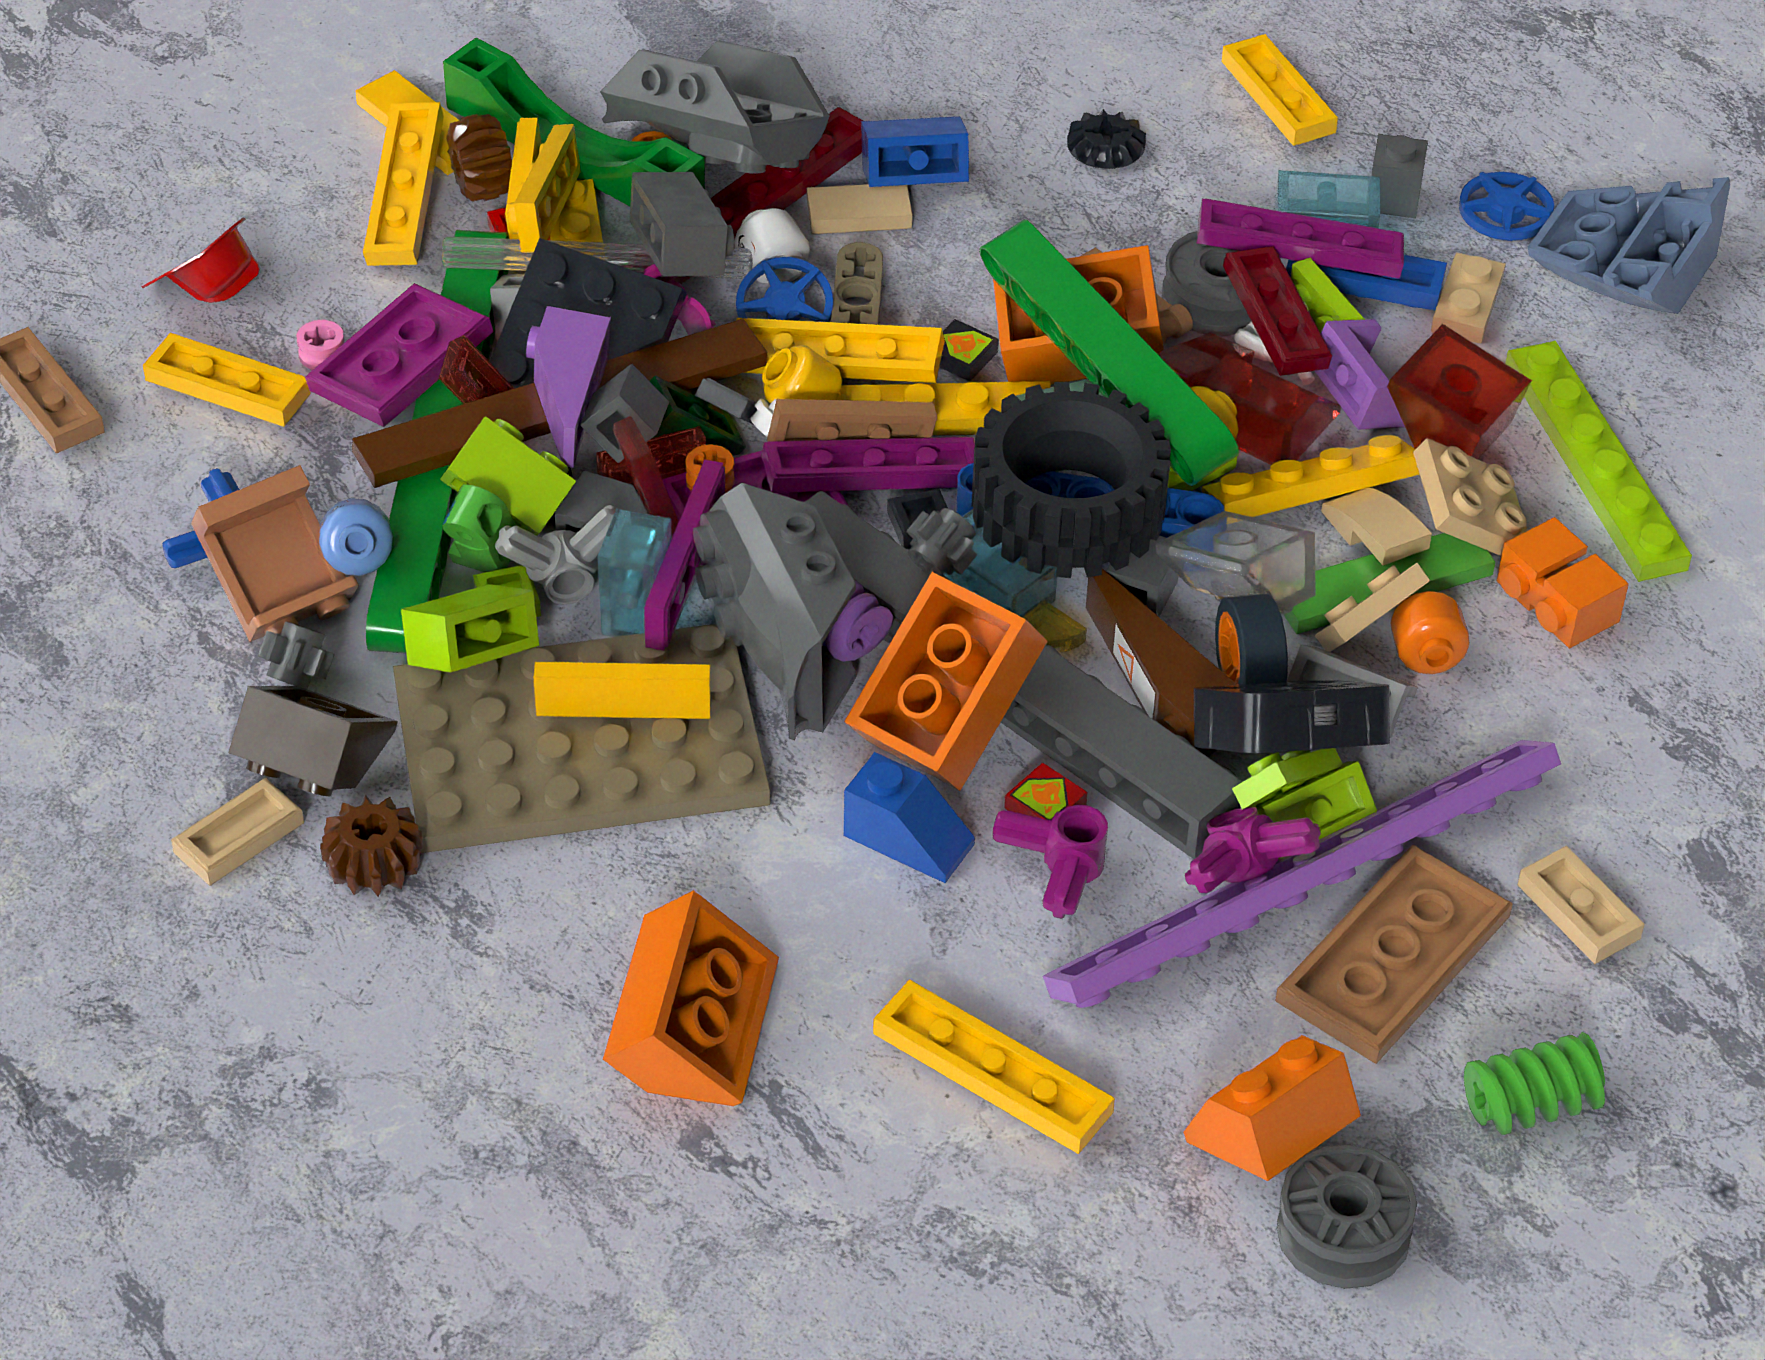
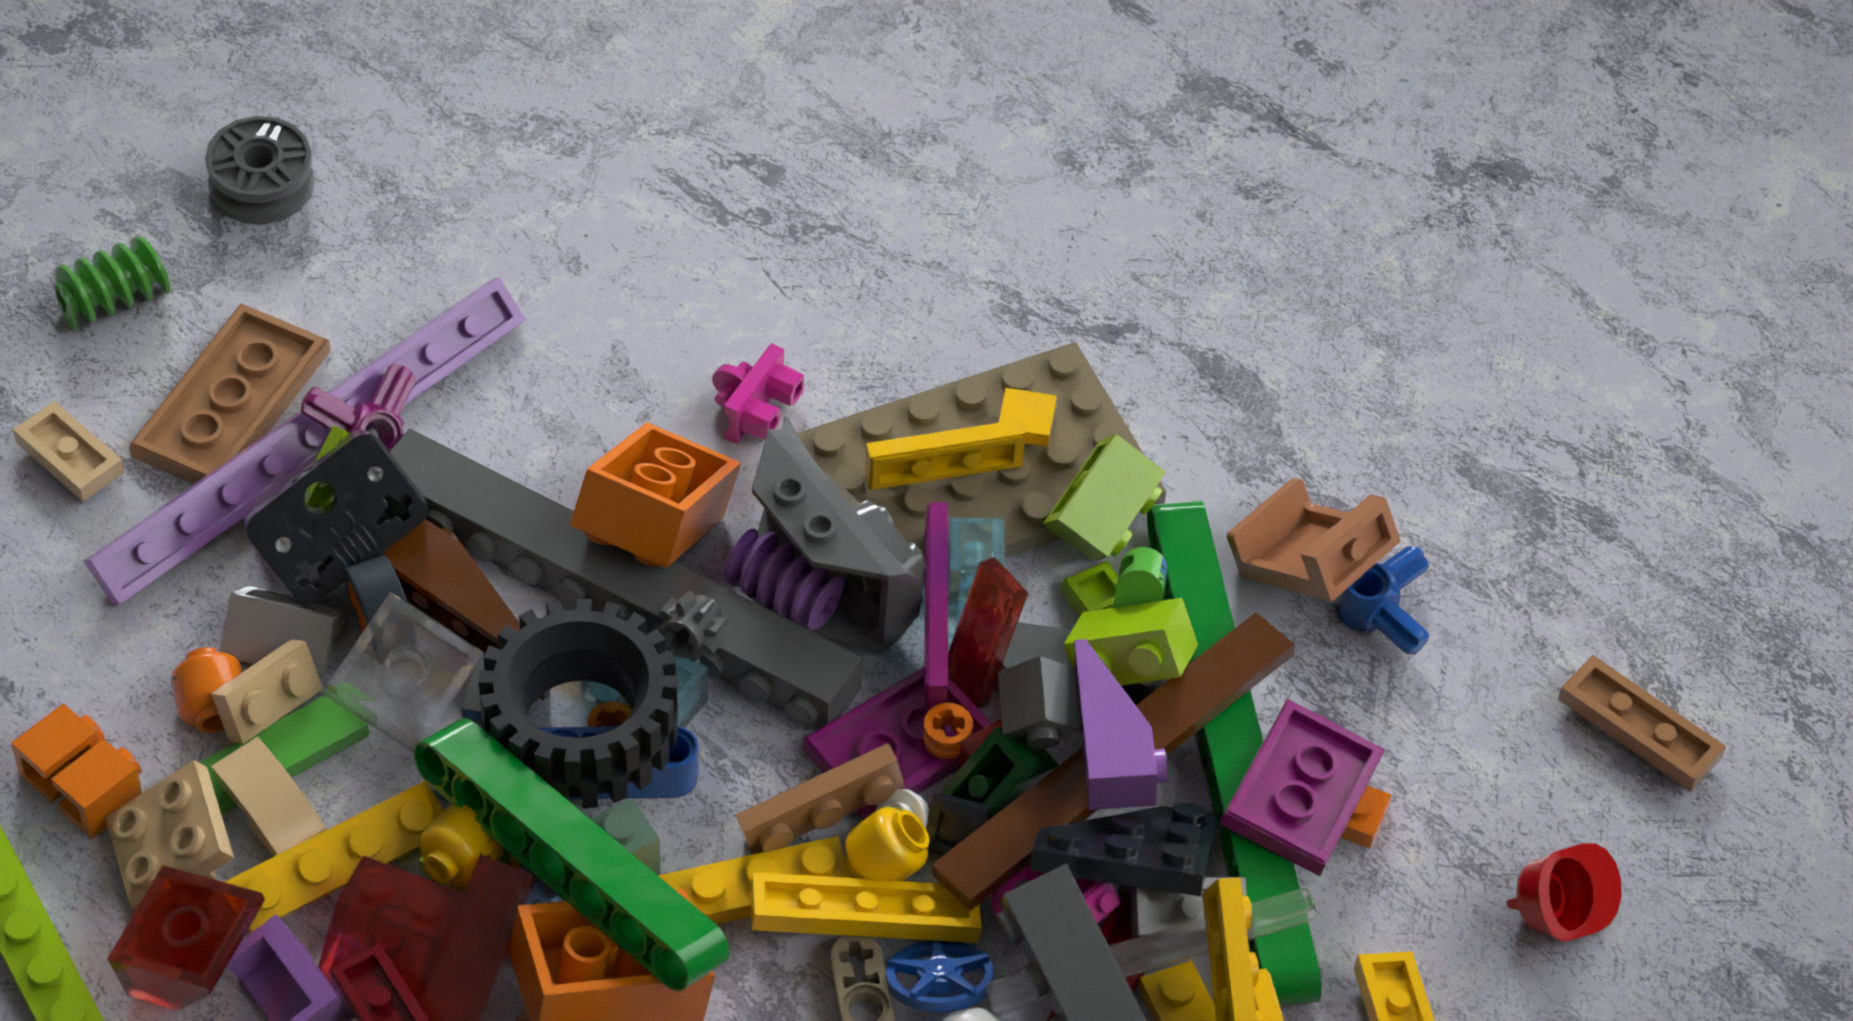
camera: 165 degrees right, 5 degrees up
yellow plate [143,332,311,427] -> none
tan tile [171,778,304,886] -> none
slope [228,686,398,797] -> none
dark grey gear [258,621,334,689] -> none
bright pink bush [296,320,344,370] -> none
medium blue head [319,498,393,576] -> none
reddish brown gear [320,795,424,897] -> none
clear red tile [439,335,515,404] -> none
light grey axle [495,505,628,605] -> none
orange slope [603,890,779,1106] -> none
magenta tile [761,437,975,492] -> none
blue slope [843,752,975,883] -> none
yellow plate [873,979,1115,1154] -> none
black tile [887,489,948,549] -> none
tile [939,319,999,381] -> none
magenta axle [993,805,1108,919] -> none
tile [1004,762,1088,821] -> none
orange slope [1183,1035,1361,1181] -> none
none -> dark pink hips [712,343,804,444]
none -> yellow tile [998,388,1057,447]

